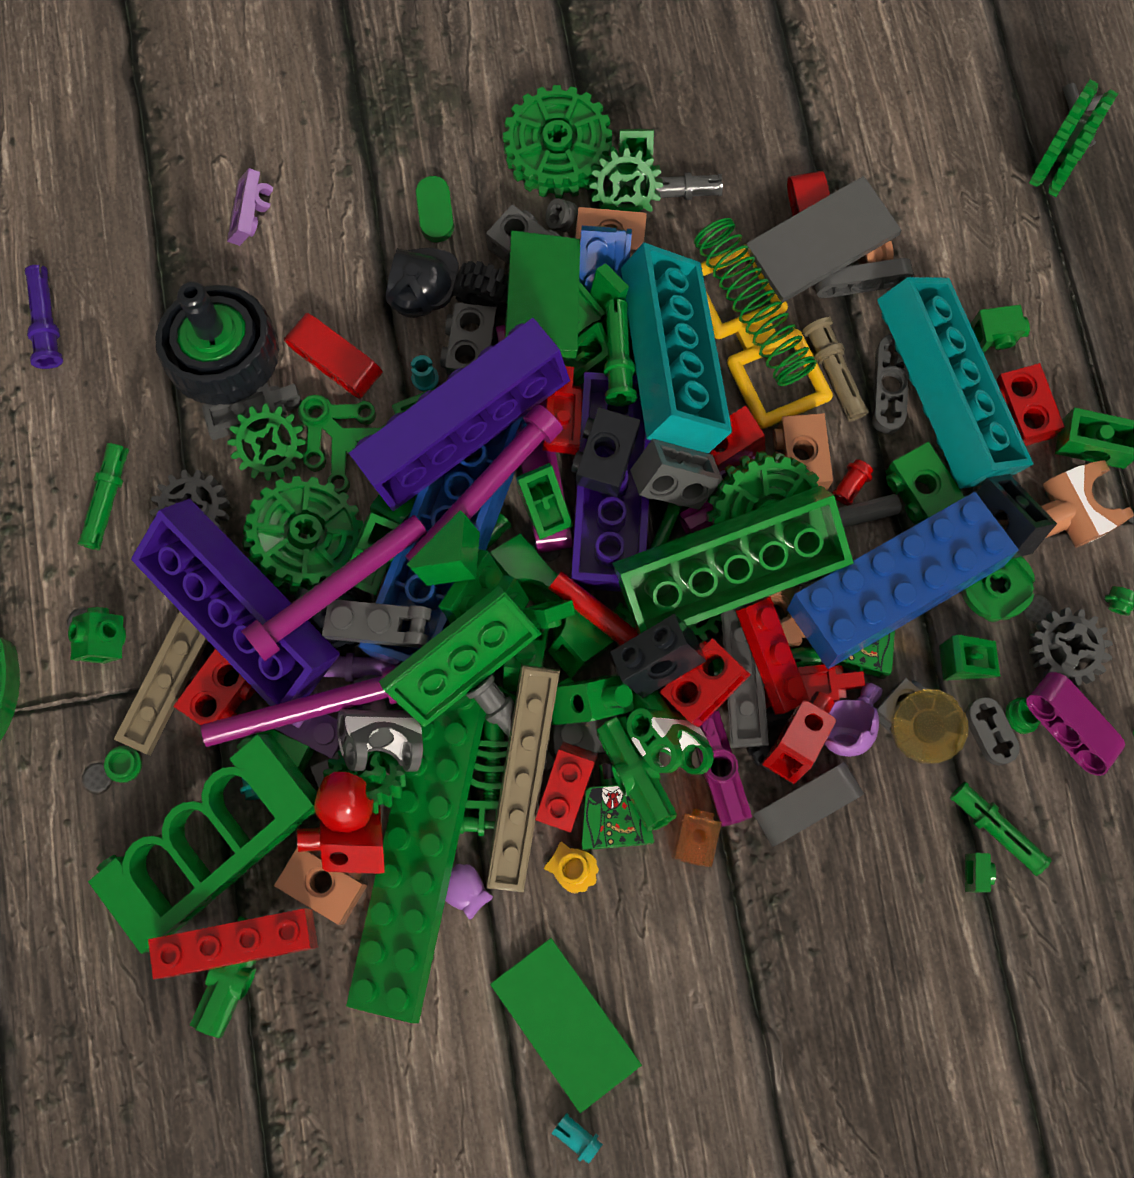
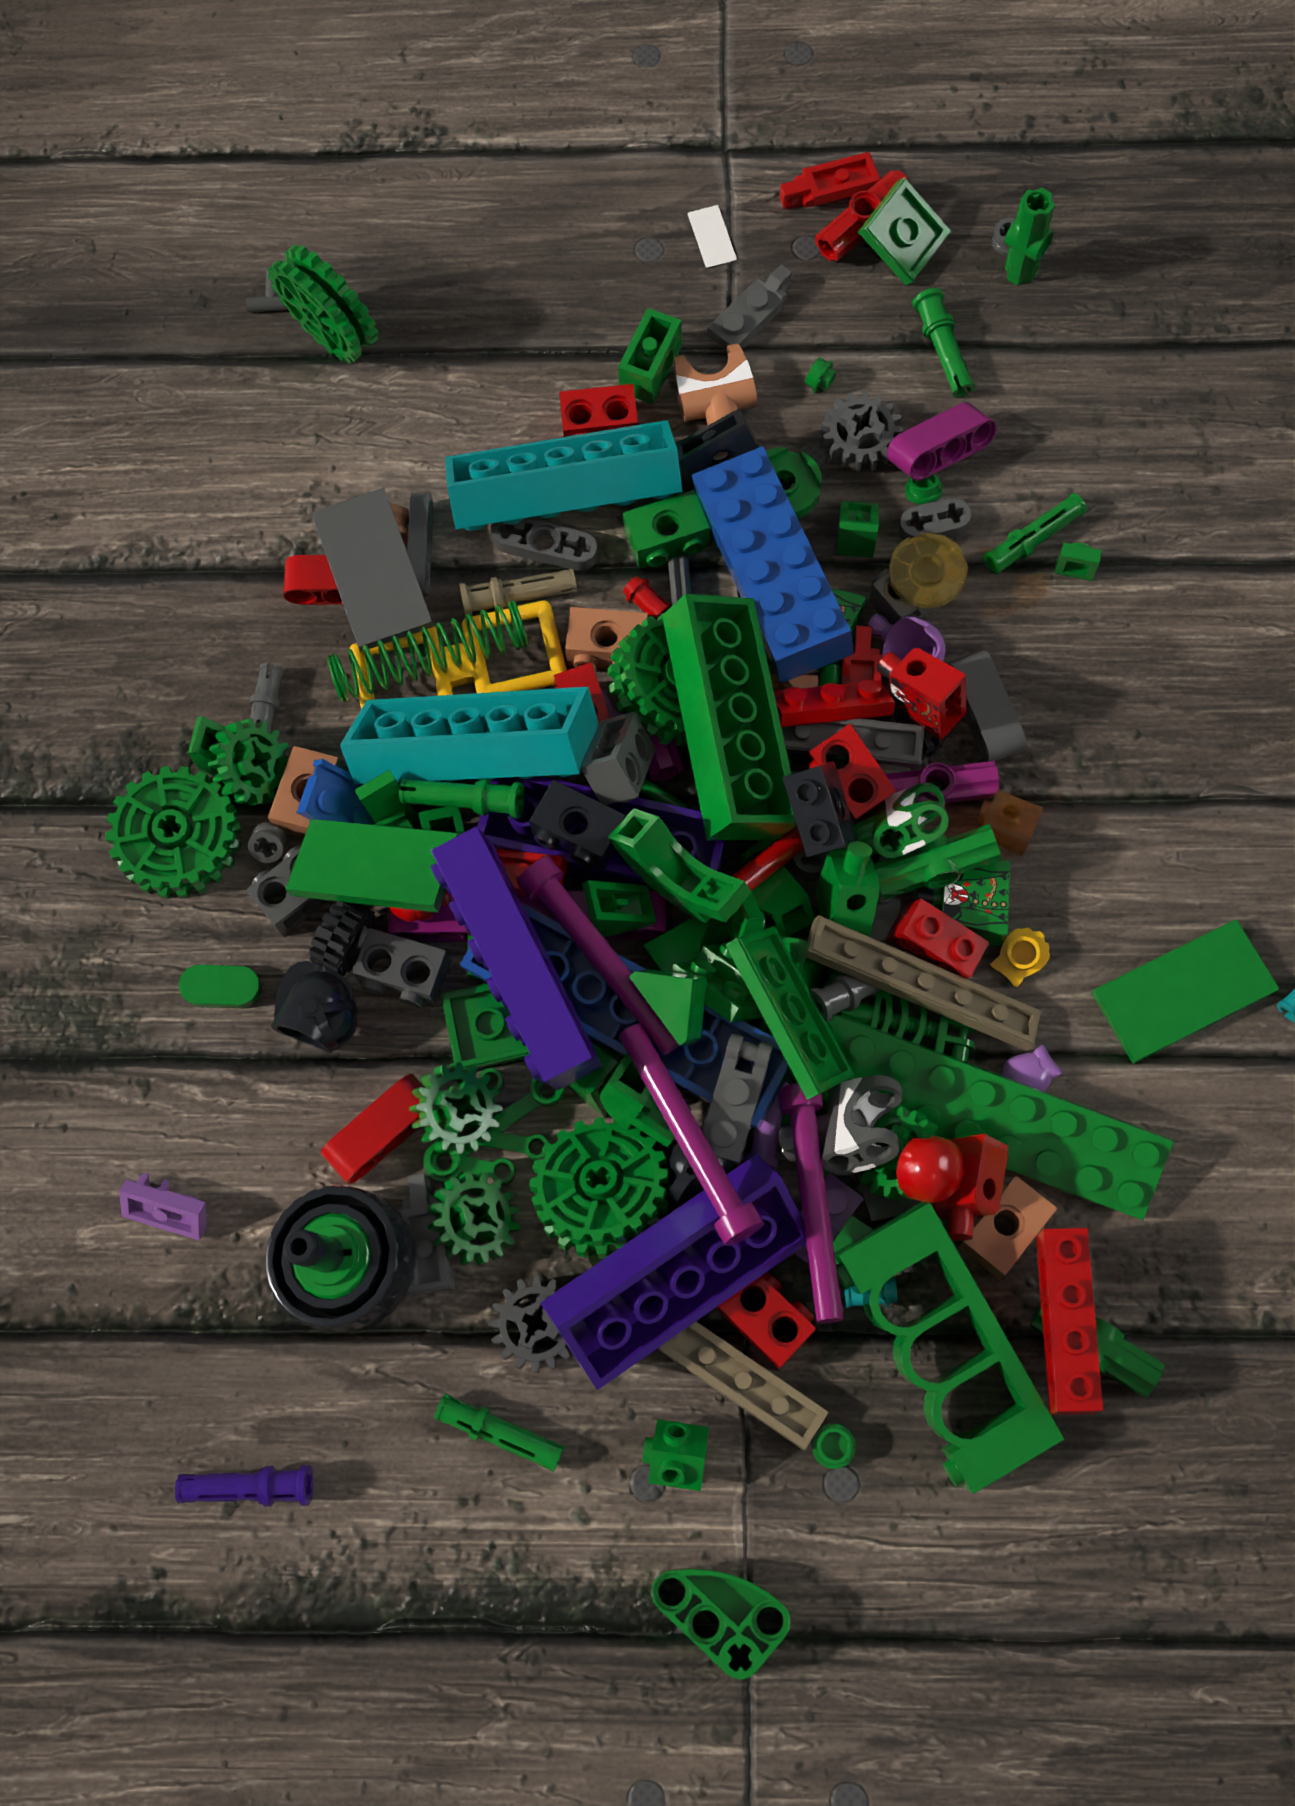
camera: 75 degrees left, 5 degrees down
teal pin [411,355,439,391] -> none
green brick [971,305,1030,354] -> none
none -> green gear [409,1062,502,1155]
none -> green arch [607,808,752,923]

